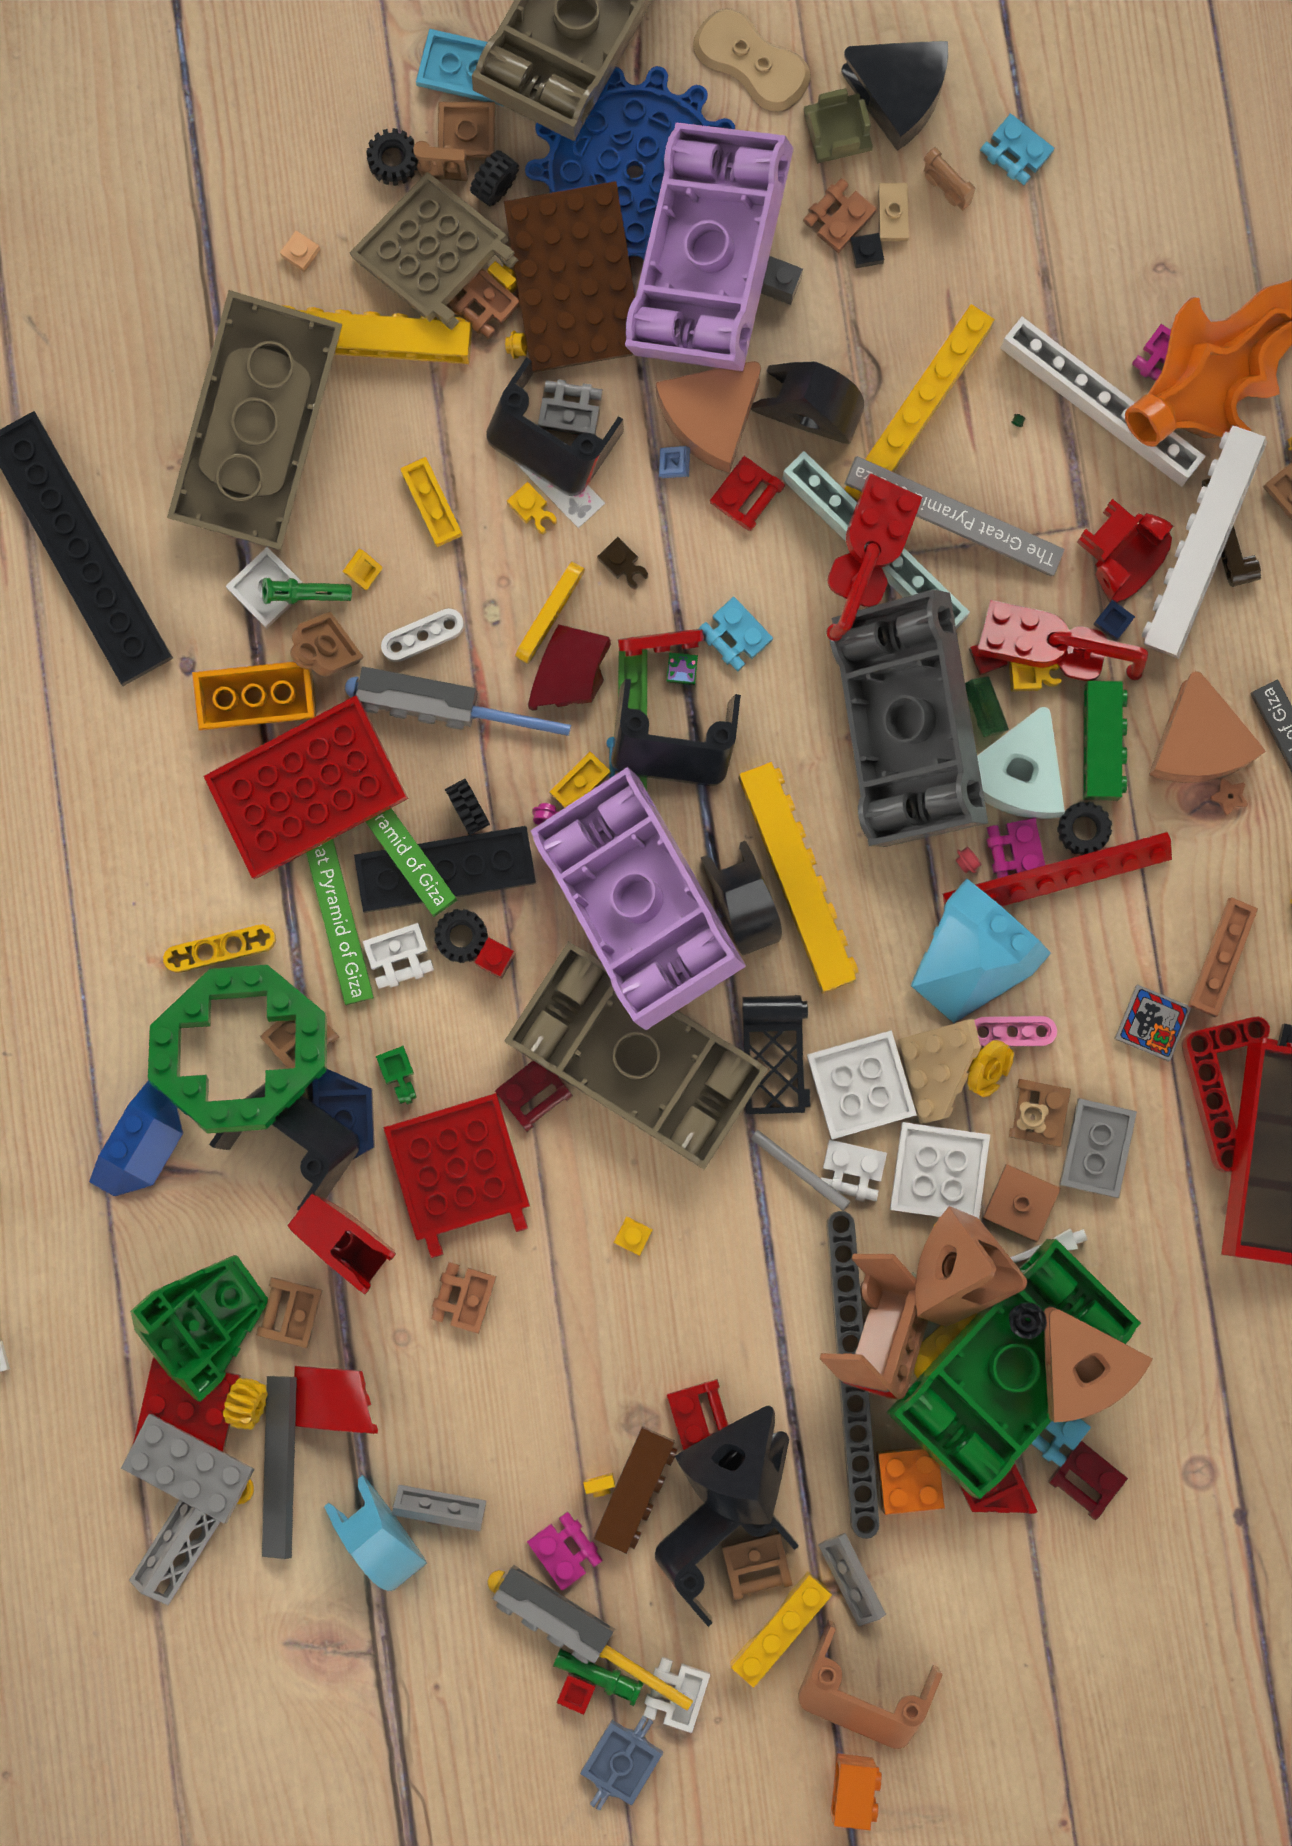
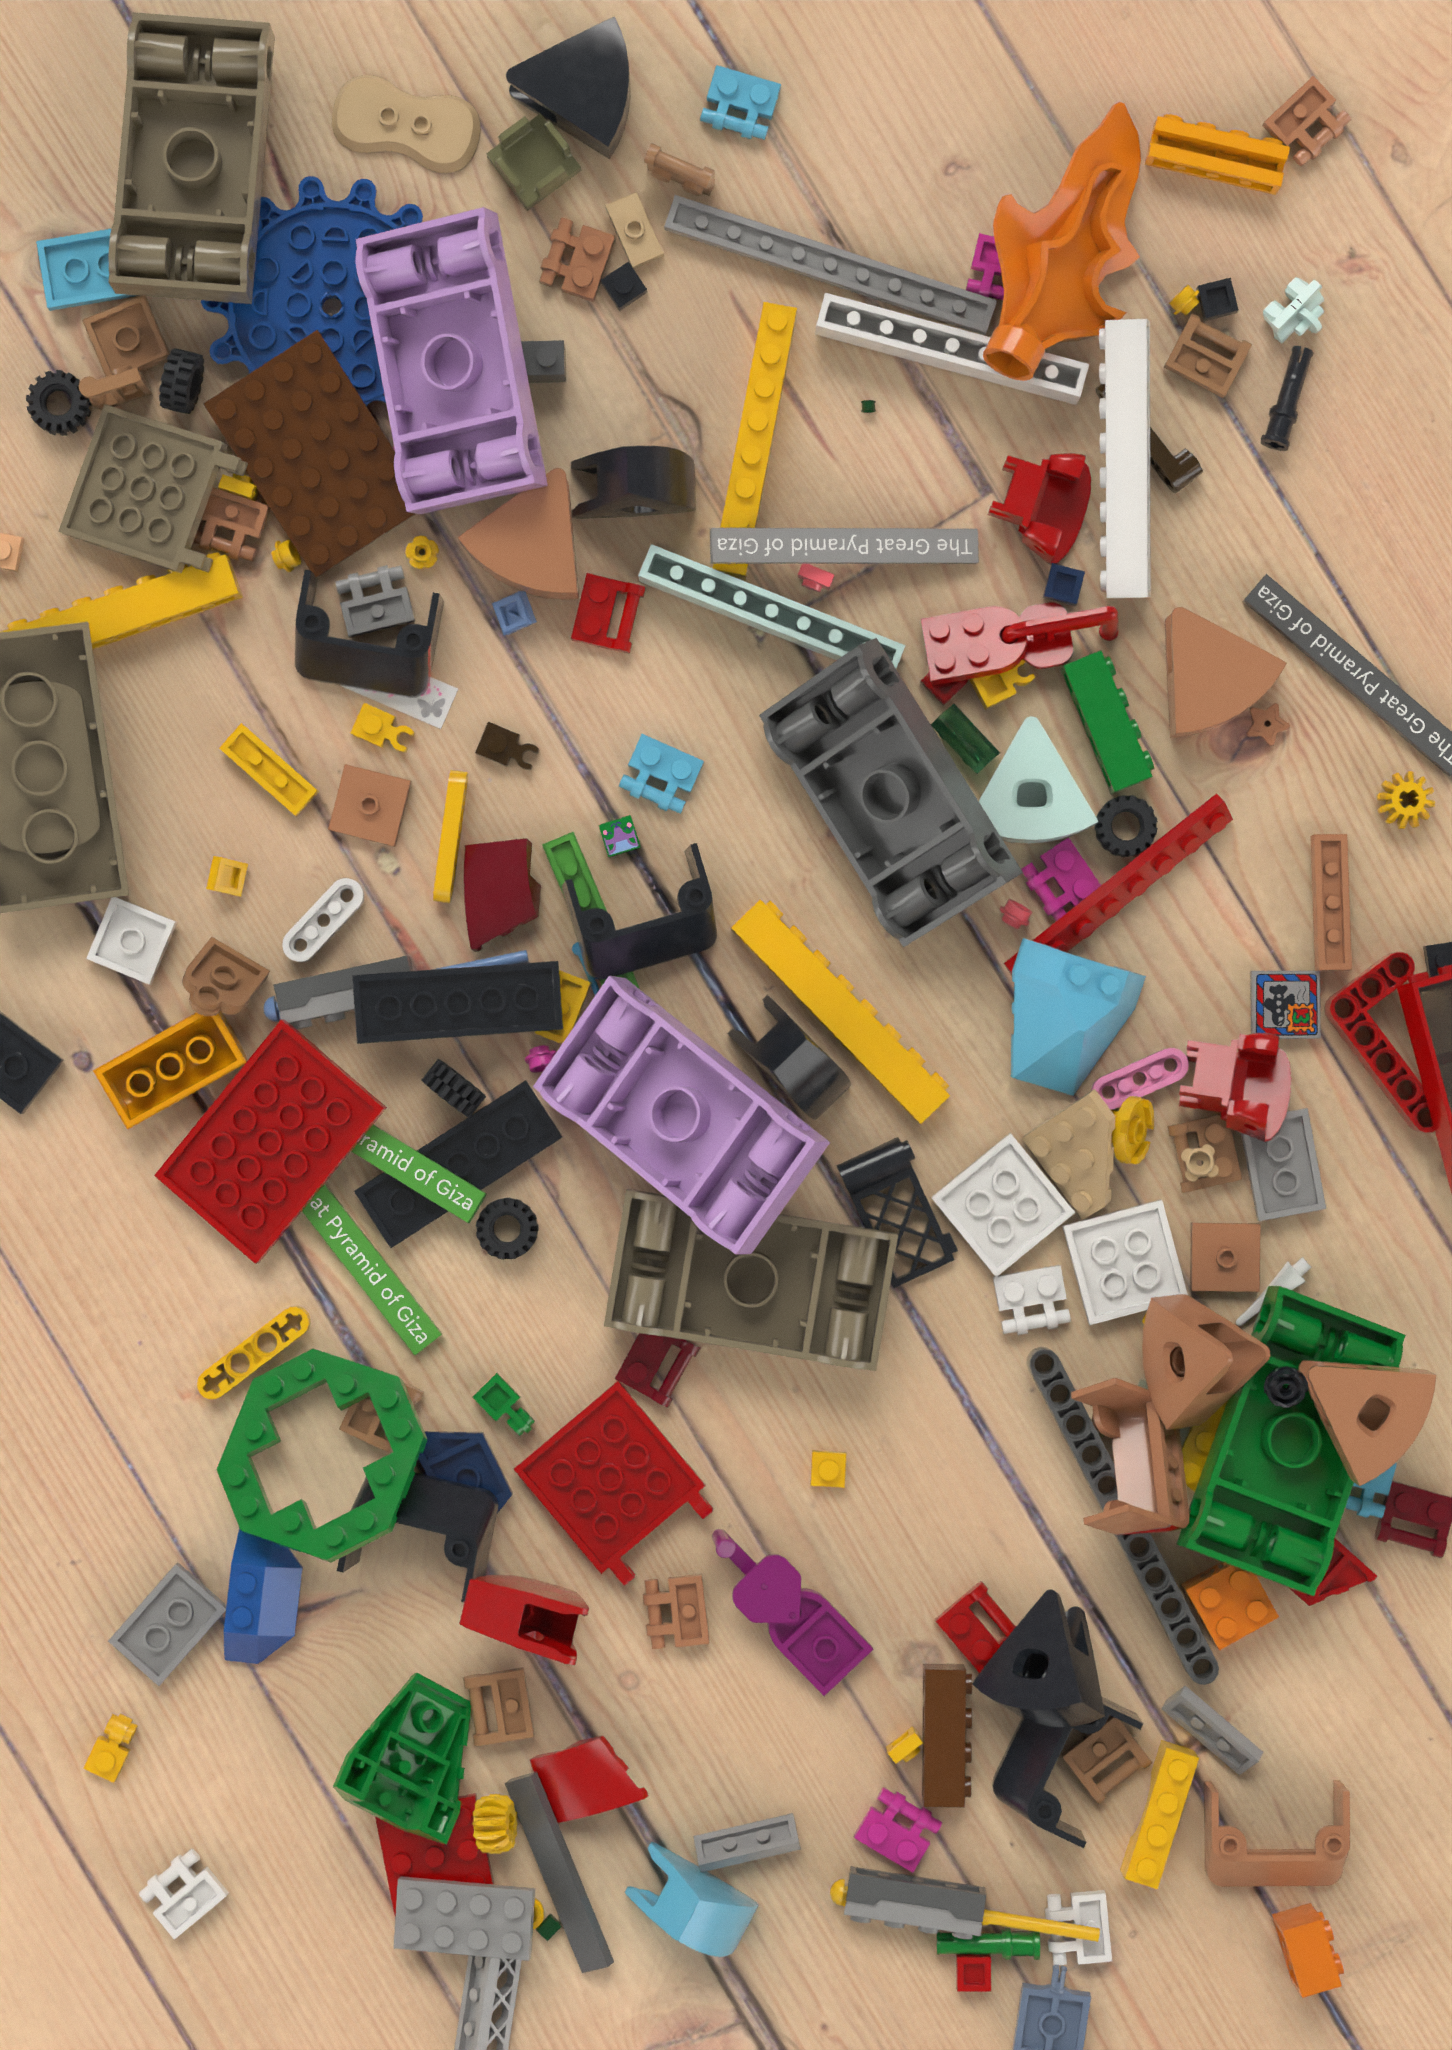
camera: 25 degrees left, 5 degrees up
green pin [262,578,352,604] -> none
white plate [363,923,434,989] -> none
red brick [474,937,516,979] -> none
red plate [618,629,704,656] -> none
light grey bar [751,1130,850,1211] -> none
red plate [826,473,923,641] -> none
none -> light grey plate [108,1562,226,1686]
none -> nougat plate [328,764,412,847]
none -> black plate [352,961,563,1044]
none -> yellow plate [405,536,439,569]
none -> dark green piece [536,1914,562,1941]
none -> light grey plate [664,195,997,335]
none -> magenta plate [712,1529,874,1696]
none -> coral plate [798,564,834,593]
none -> piece [1179,1033,1292,1142]

